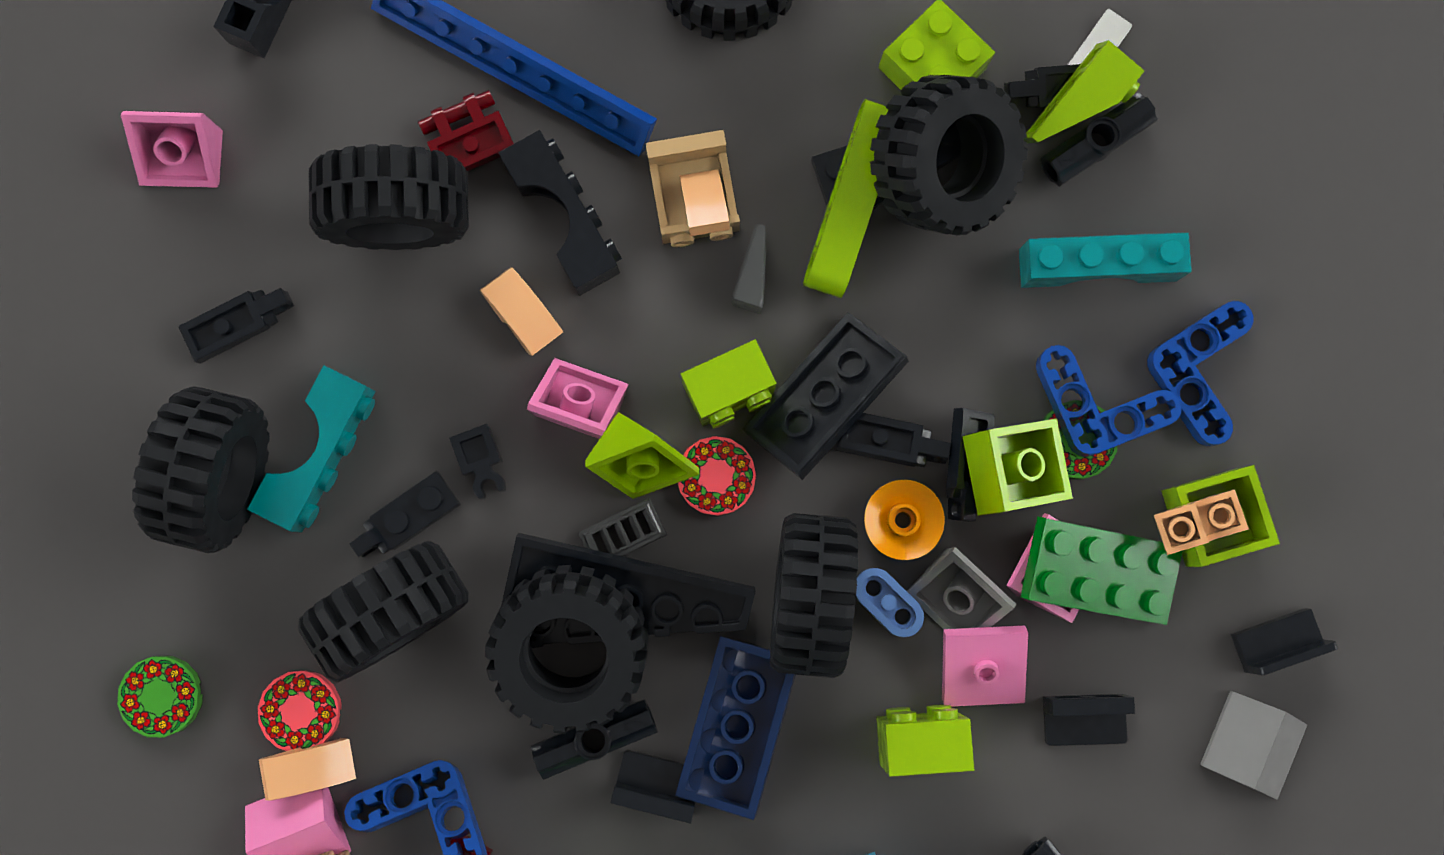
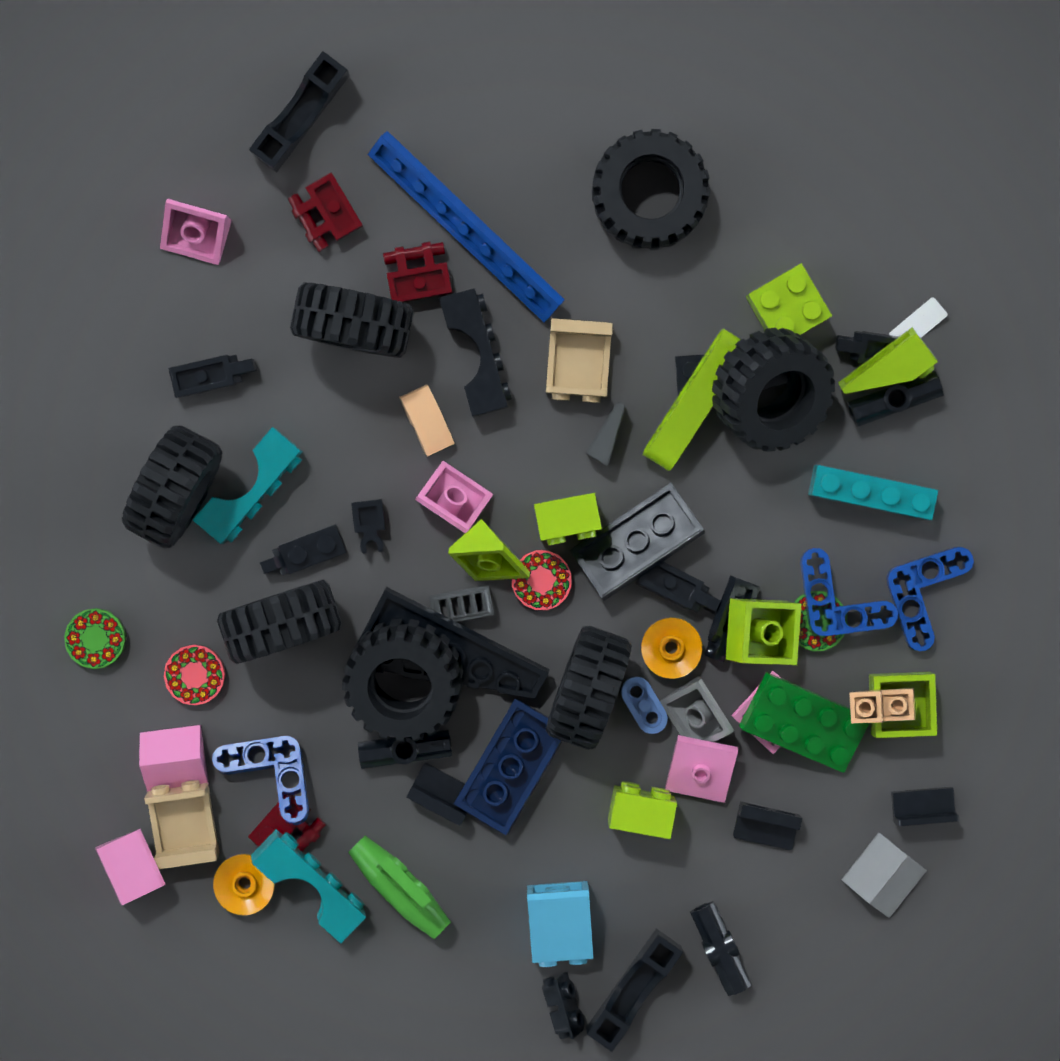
camera: 15 degrees right, 5 degrees up
light nougat slope [259,738,356,801] -> none
light nougat slope [679,169,730,236] -> none
none -> dark red plate [288,172,363,252]

